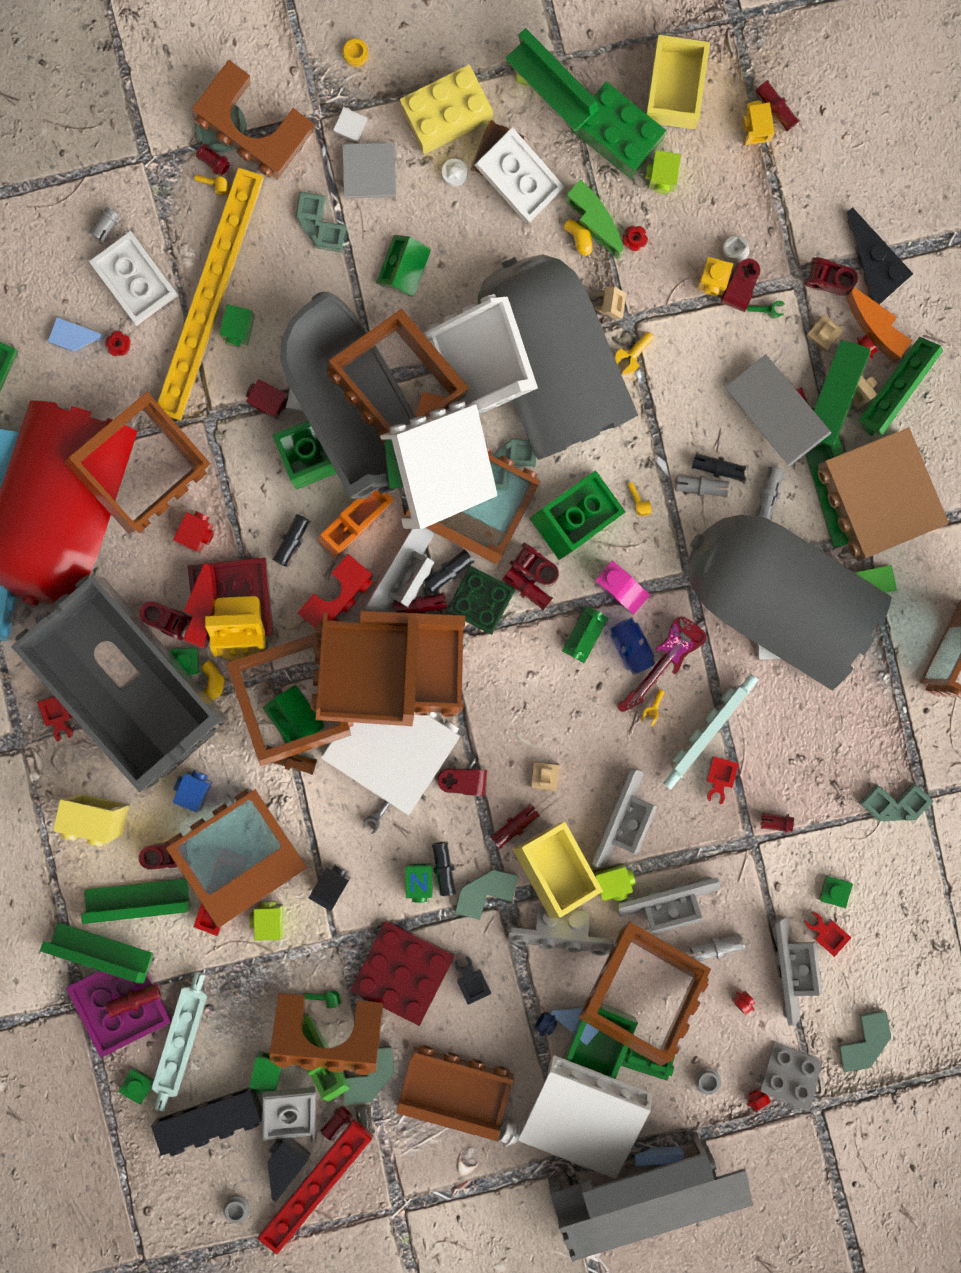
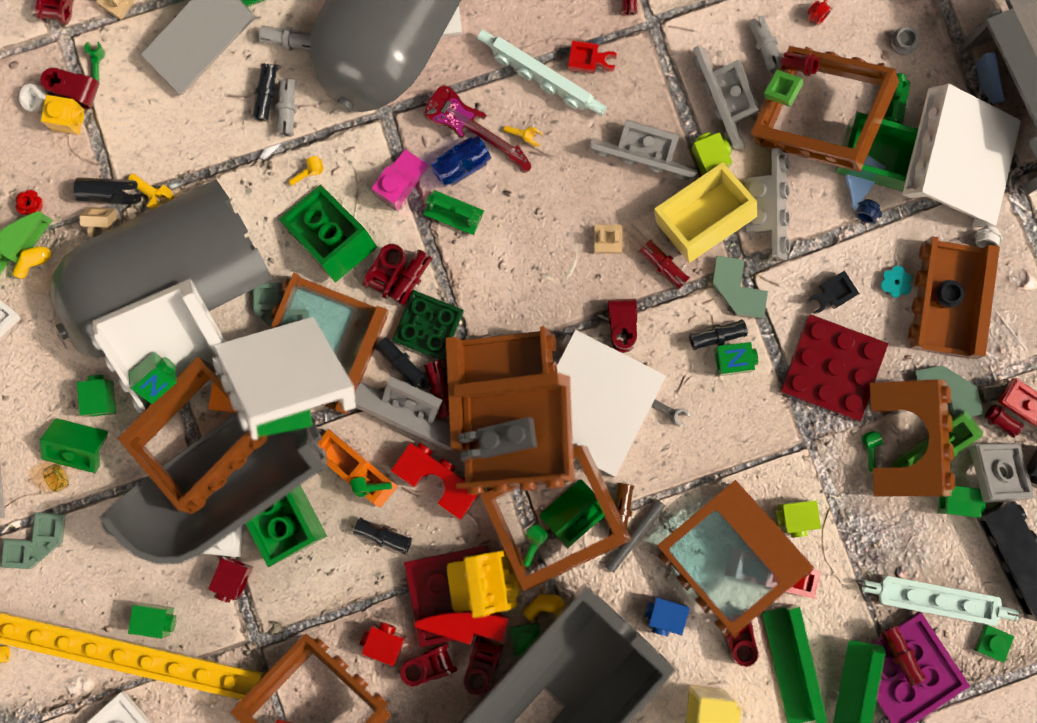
camera: 95 degrees left, 5 degrees down
black slope [308,864,351,911] -> none
none -> clear yellow tile [43,464,69,492]
none -> black piece [74,177,142,204]
none -> green brick [77,375,117,417]
none -> green brick [129,351,177,404]
none -> green hand [350,477,392,497]
none -> dark red piece [400,643,458,687]
none -> dark grey hinge [458,417,537,460]
none -> green hand [523,524,547,567]
none -> dark grey bar [605,499,665,573]
none -> bright green plate [764,70,804,107]
none -> dark red pin [781,52,819,76]
none -> teal plant [881,266,912,298]
none -> black plate [935,280,964,308]

